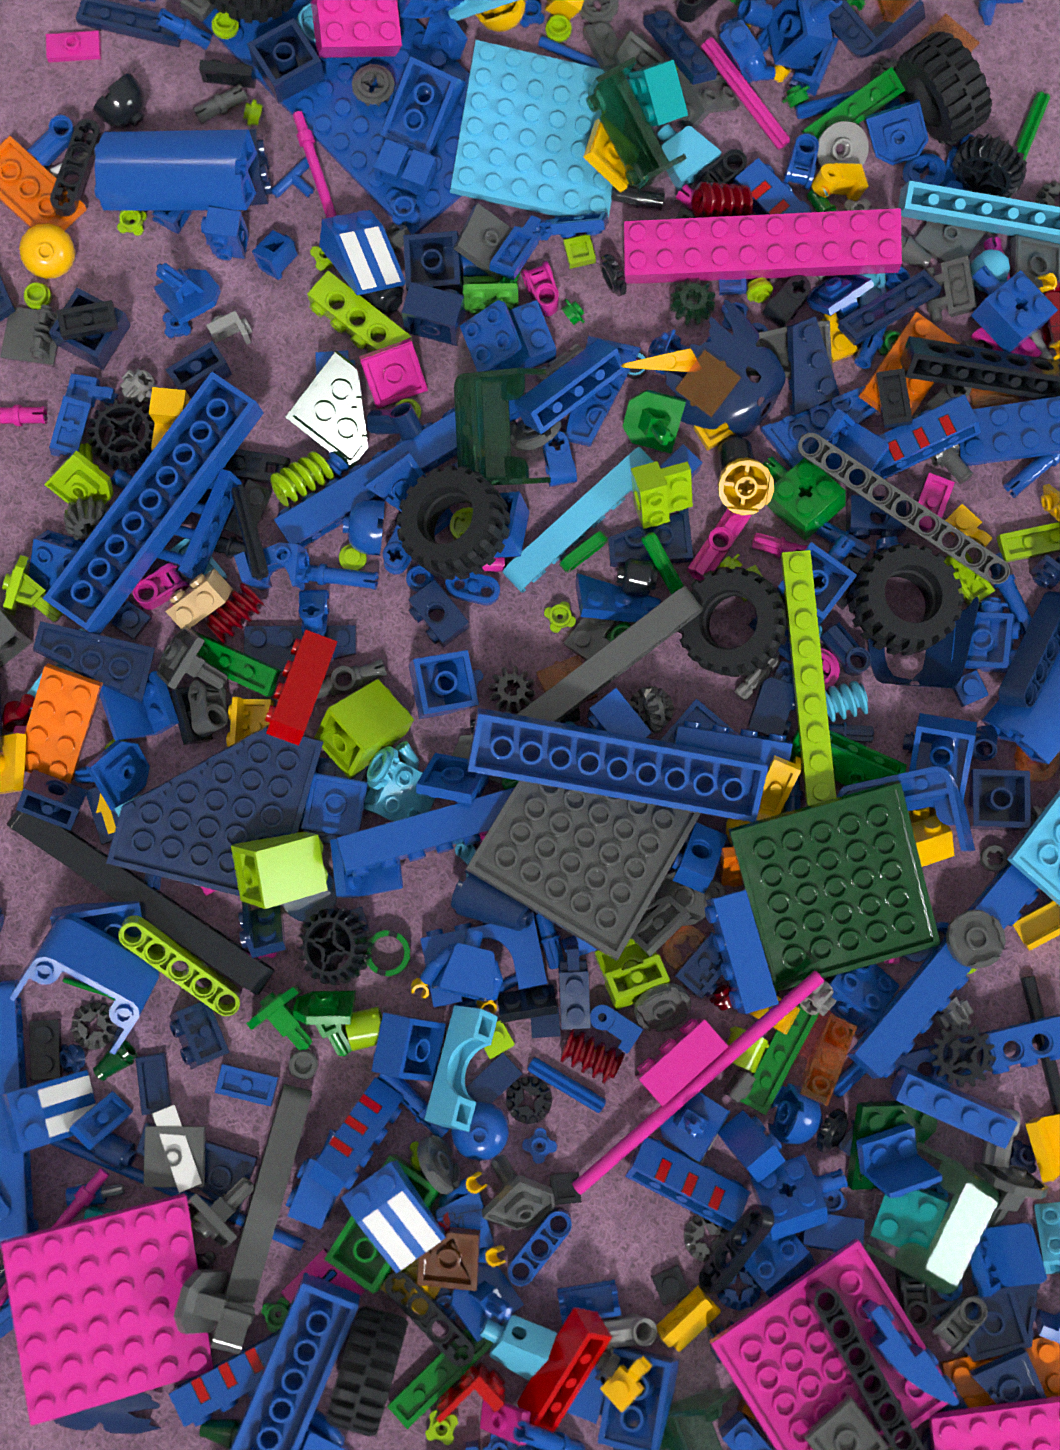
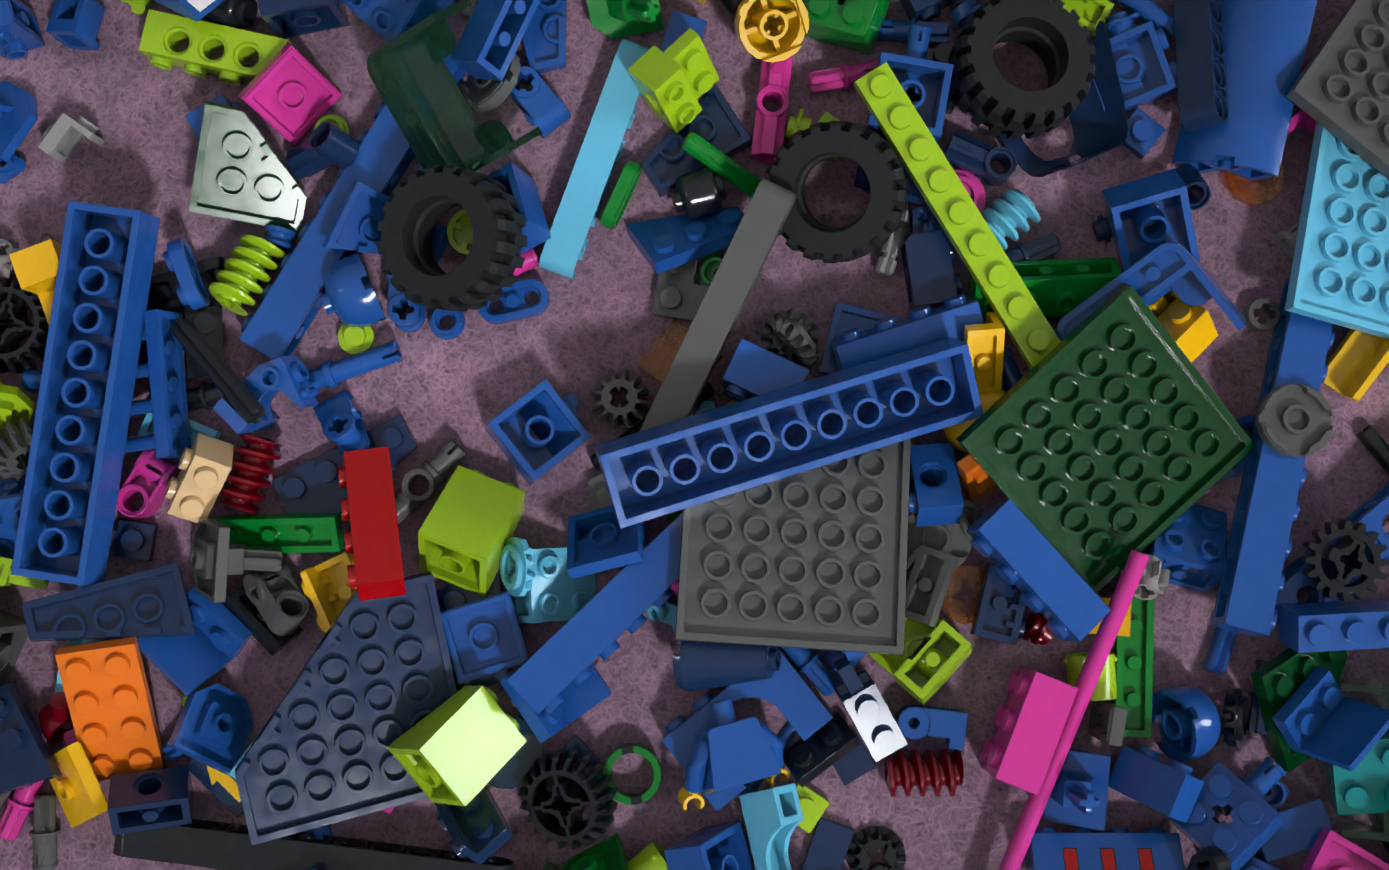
camera: 25 degrees left, 5 degrees up
dark blue brick [165,341,232,399] -> none
medium azure arm [396,741,419,770] -> none
dark blue brick [408,579,470,647] -> none
blue axle [527,1057,606,1113] -> none
lime plate [544,601,576,633] -> none
dark grey tile [634,983,692,1032] -> none
clear orange slope [800,1014,857,1106] -> none
light grey gear [935,996,974,1029] -> none
dark blue brick [964,769,1031,831] -> none
none -> blue plate [163,237,210,310]

